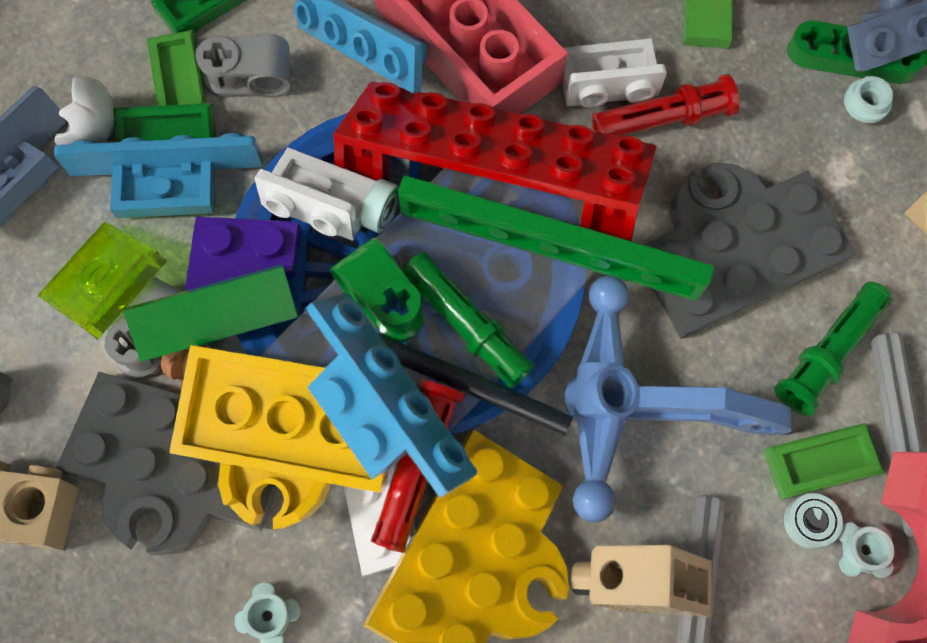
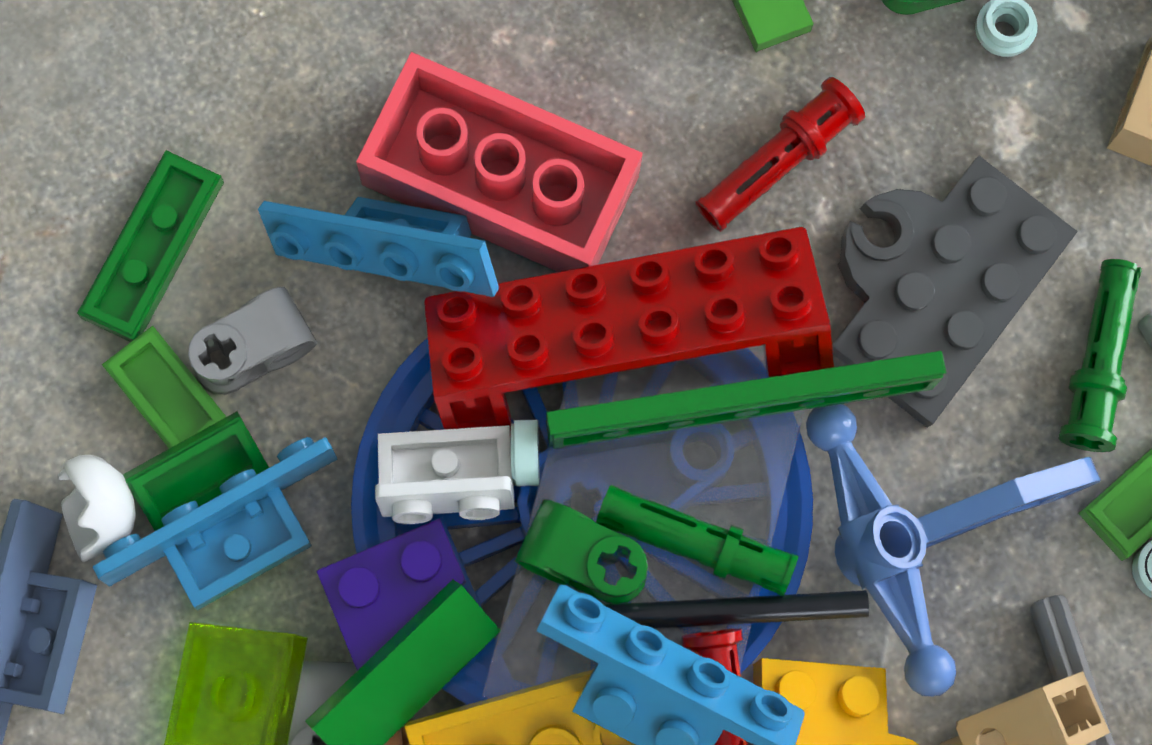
camera: 30 degrees left, 5 degrees up
white bracket [562,38,667,108] -> none

